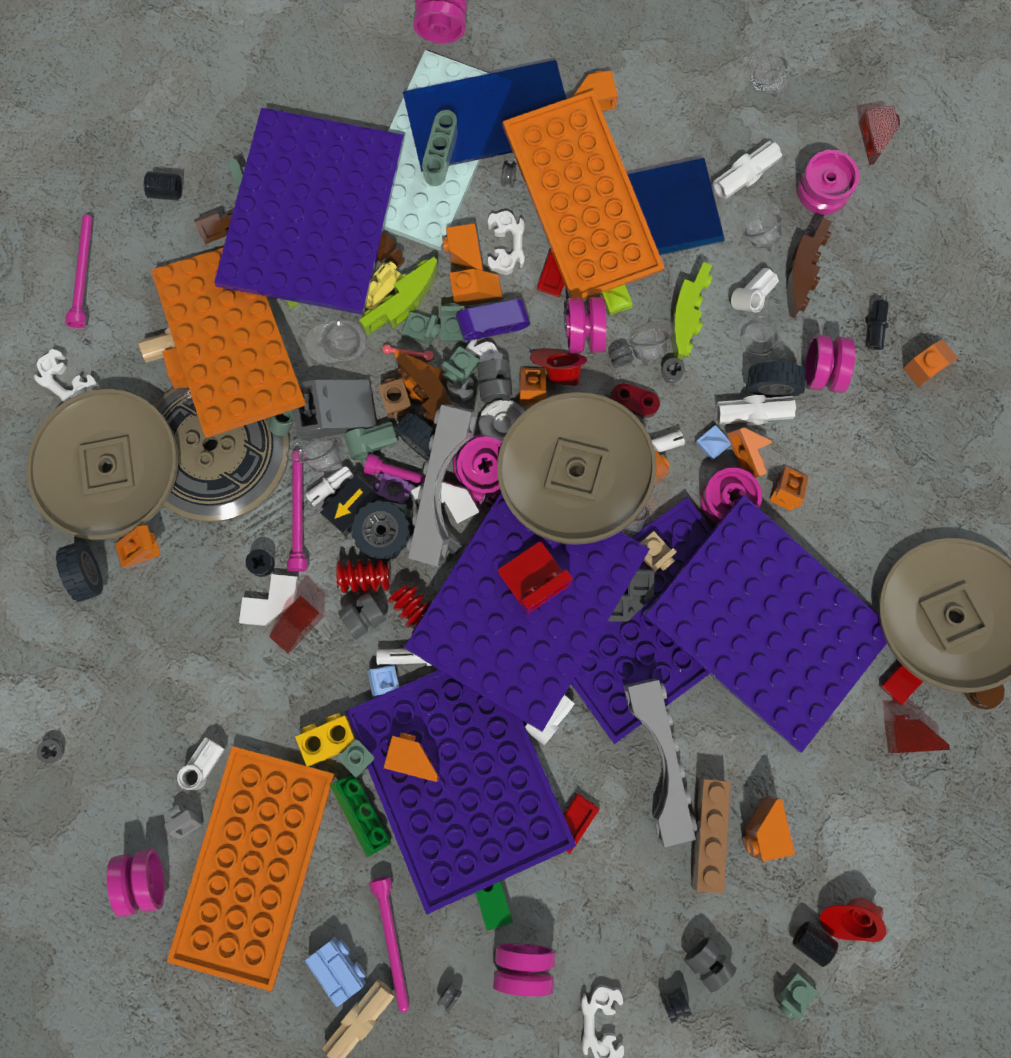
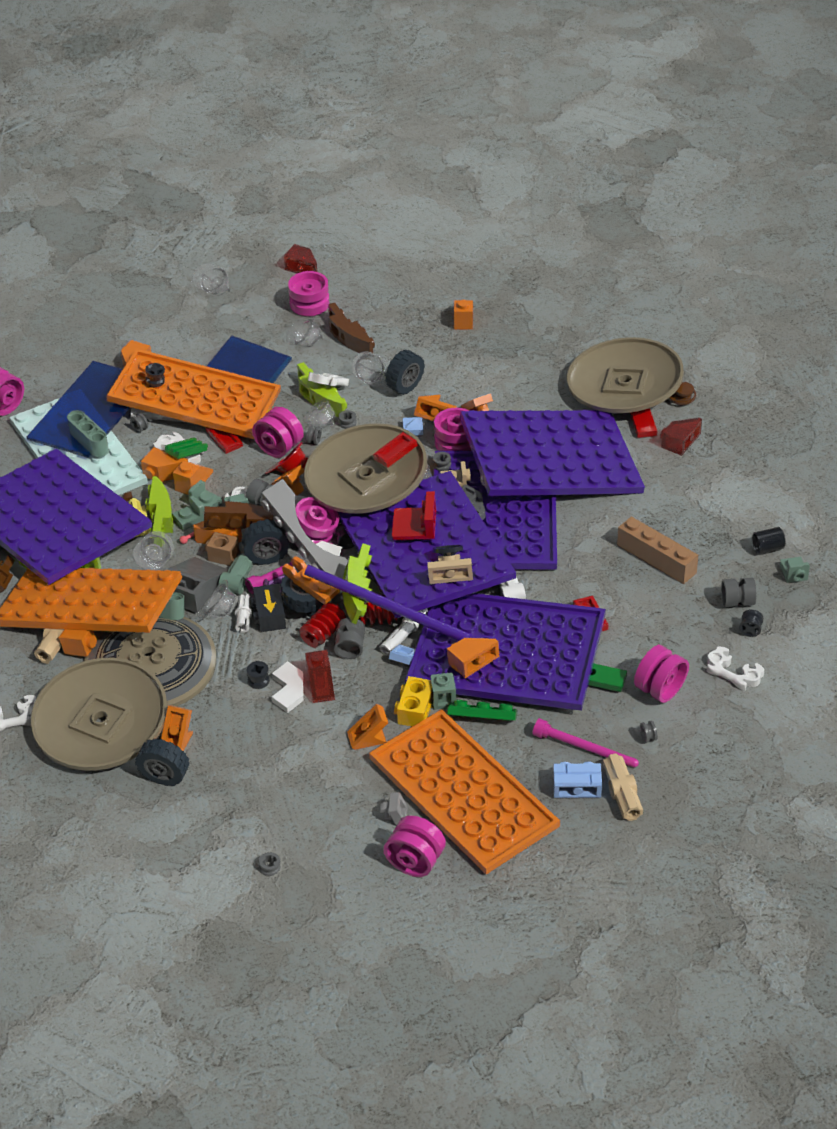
camera: 50 degrees left, 35 degrees down
white piece [177,737,226,790] -> none
dark pink piece [287,451,308,572] -> none
dark purple beam [456,299,530,341] -> none
light grey arch [623,678,697,847] -> none
white piece [712,141,783,200] -> none
white piece [716,395,796,425] -> none
white piece [731,268,779,313] -> none
orange slope [743,796,795,861] -> none
dark pink wheel [805,334,855,393] -> none
red piece [820,898,887,942] -> none
black axle [868,299,889,350] -> none
none -> black wheel [145,363,165,387]
none -> green tile [164,437,208,459]
none -> orange hinge [282,556,340,605]
none -> dark purple piece [304,564,471,641]
none -> white helmet [308,372,349,386]
none -> lime slope [342,543,372,624]
none -> orange slope [347,704,388,750]
none -> red tile [373,432,418,468]
none -> tan piece [427,545,473,584]
none -> dark grey bush [433,452,451,471]

